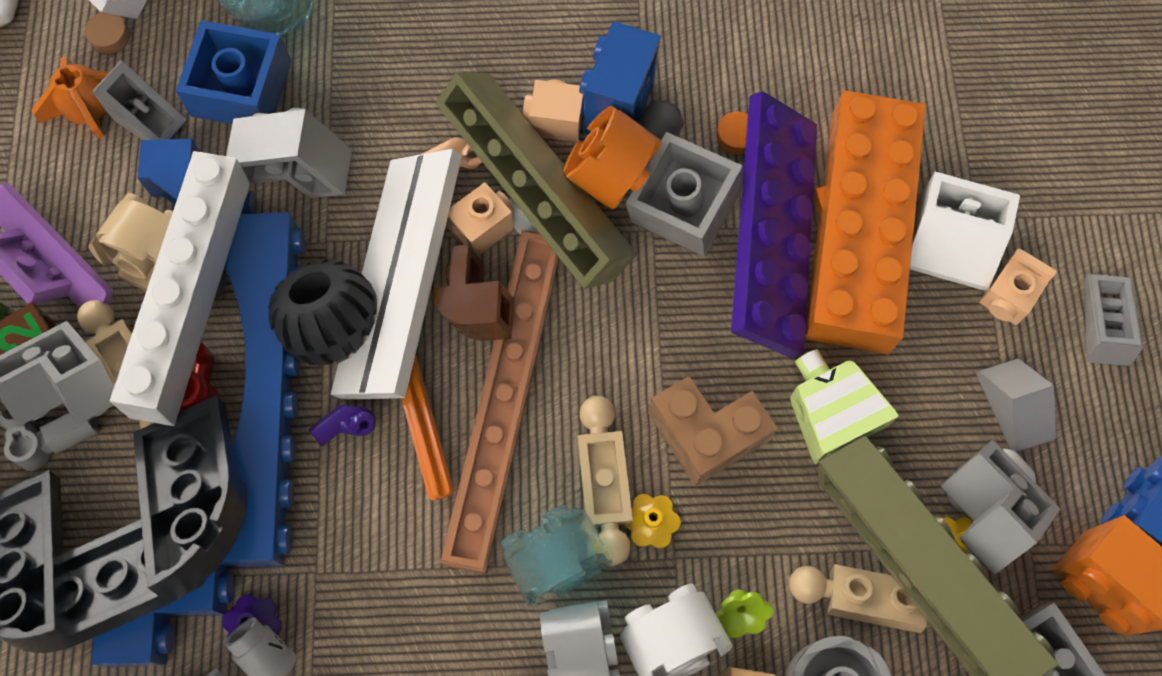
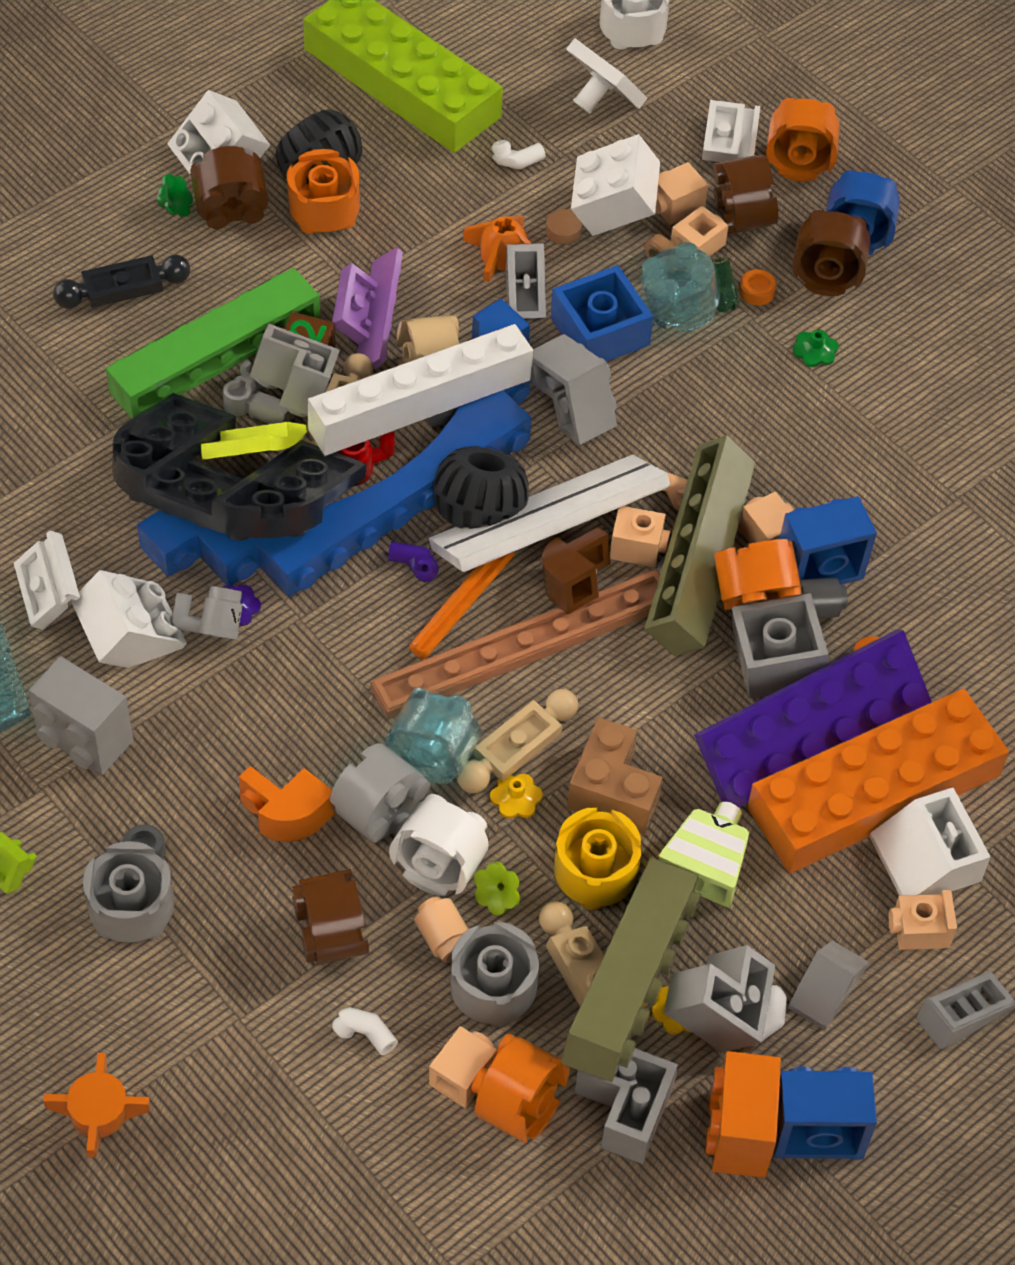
camera: 50 degrees right, 15 degrees down
none -> neon yellow slope [201,422,307,460]
none -> yellow brick [554,808,642,910]

